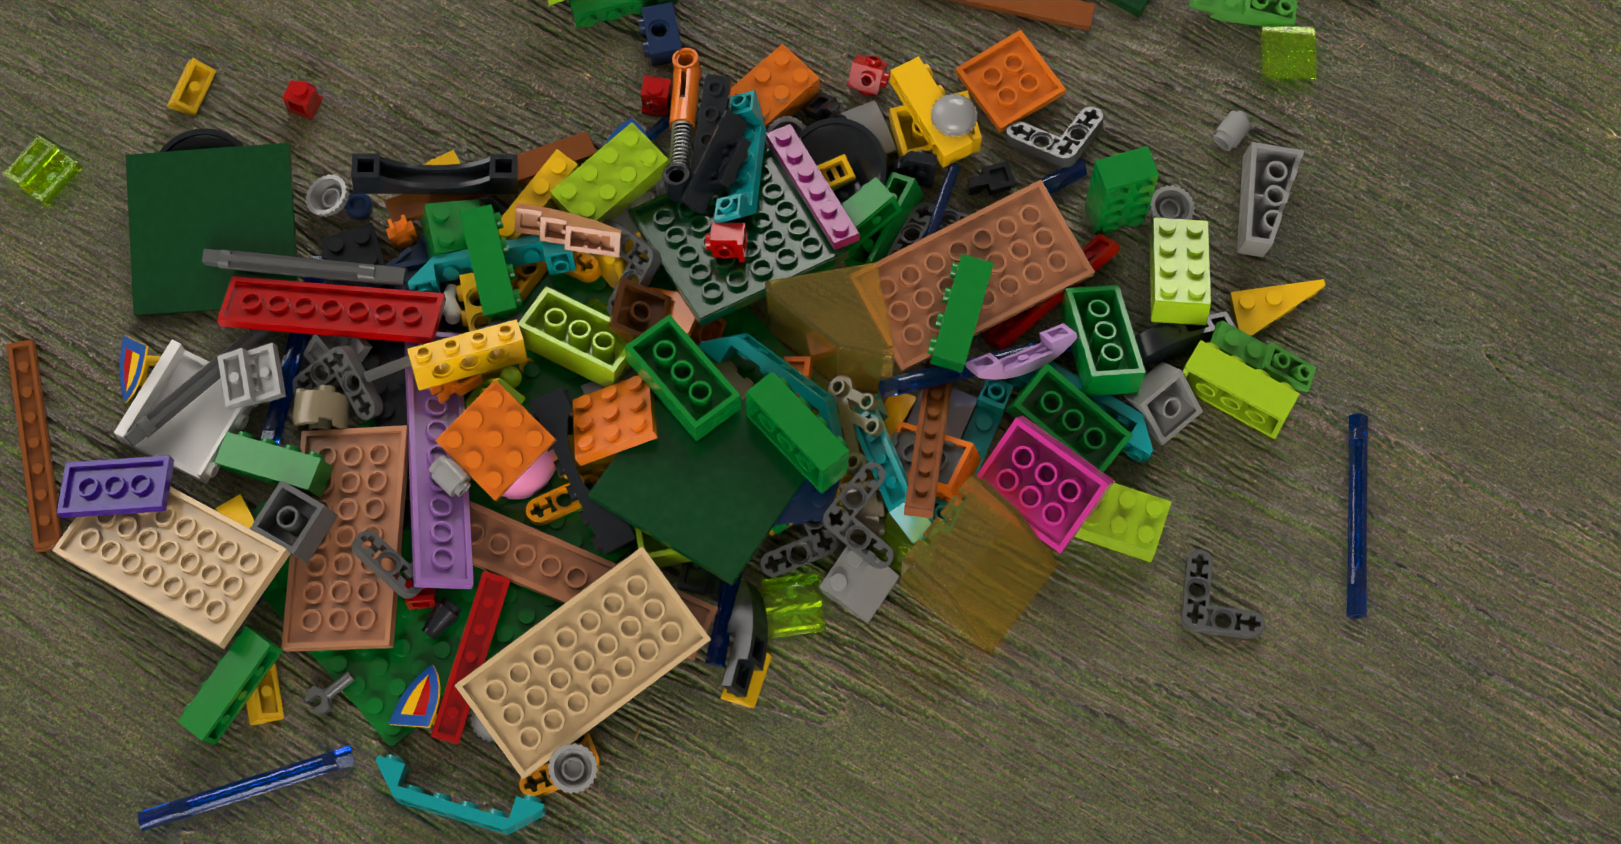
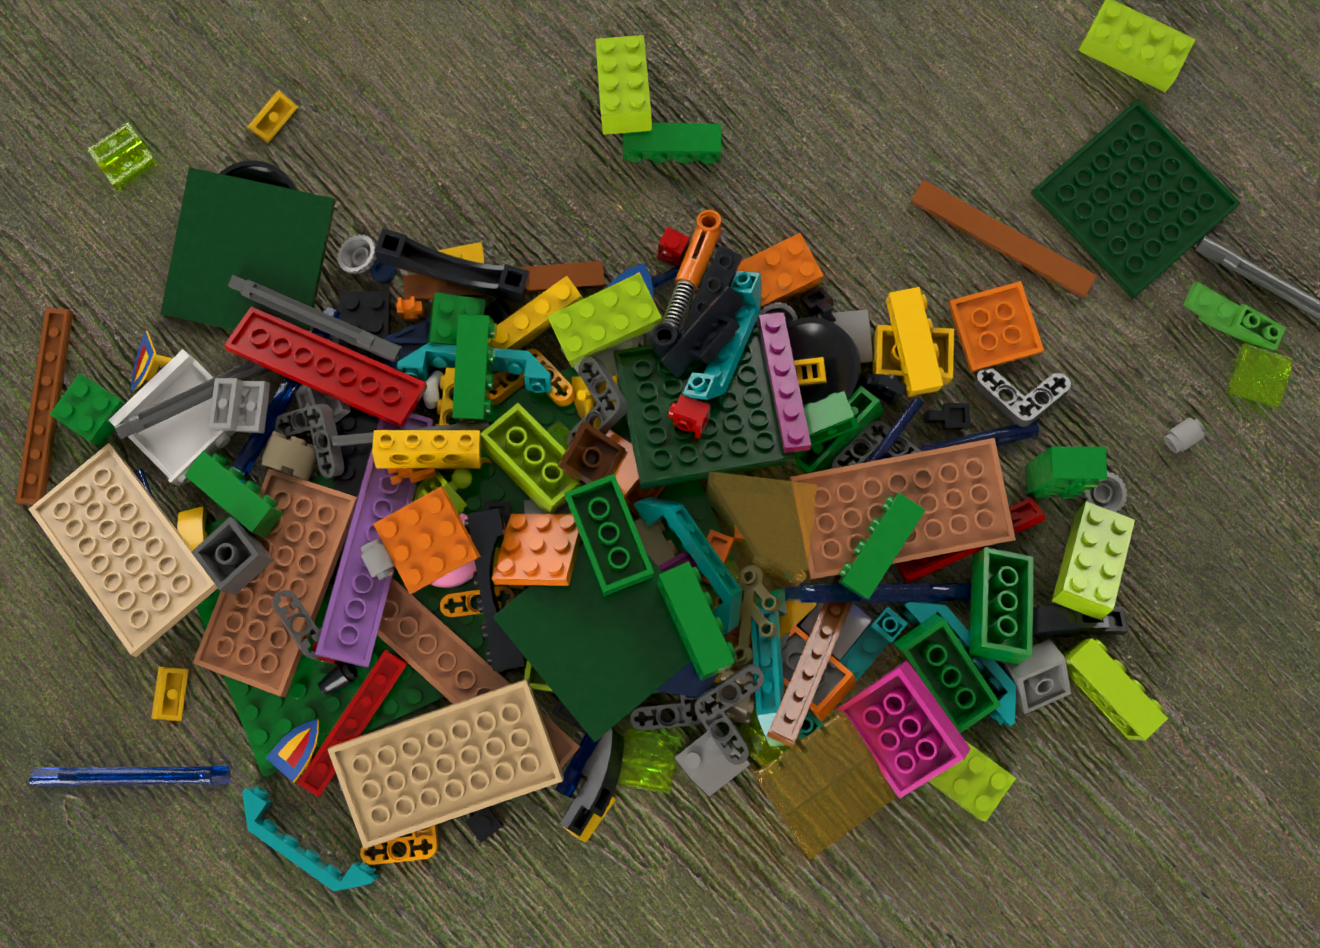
camera: 20 degrees right, 10 degrees up
plate [57,455,174,518] -> none
green brick [178,626,283,745] -> none
red brick [282,79,323,120] -> none
dark grey bar [305,671,356,714] -> none
nougat slope [515,203,622,257] -> none
light grey hat [548,743,598,794] -> none
dark blue brick [638,2,682,66] -> none
red brick [847,55,890,96] -> none
light grey hat [931,93,977,137] -> none
lavender slope [965,323,1077,380] -> none
dark grey beam [1181,549,1265,639] -> none
bright green slope [1210,320,1316,392] -> none
yellow wing [1229,279,1325,336] -> none
light grey wedge [1237,142,1305,257] -> none
clear blue piece [1347,413,1368,619] -> none
none -> green brick [49,373,126,447]
none -> black plate [465,807,503,843]

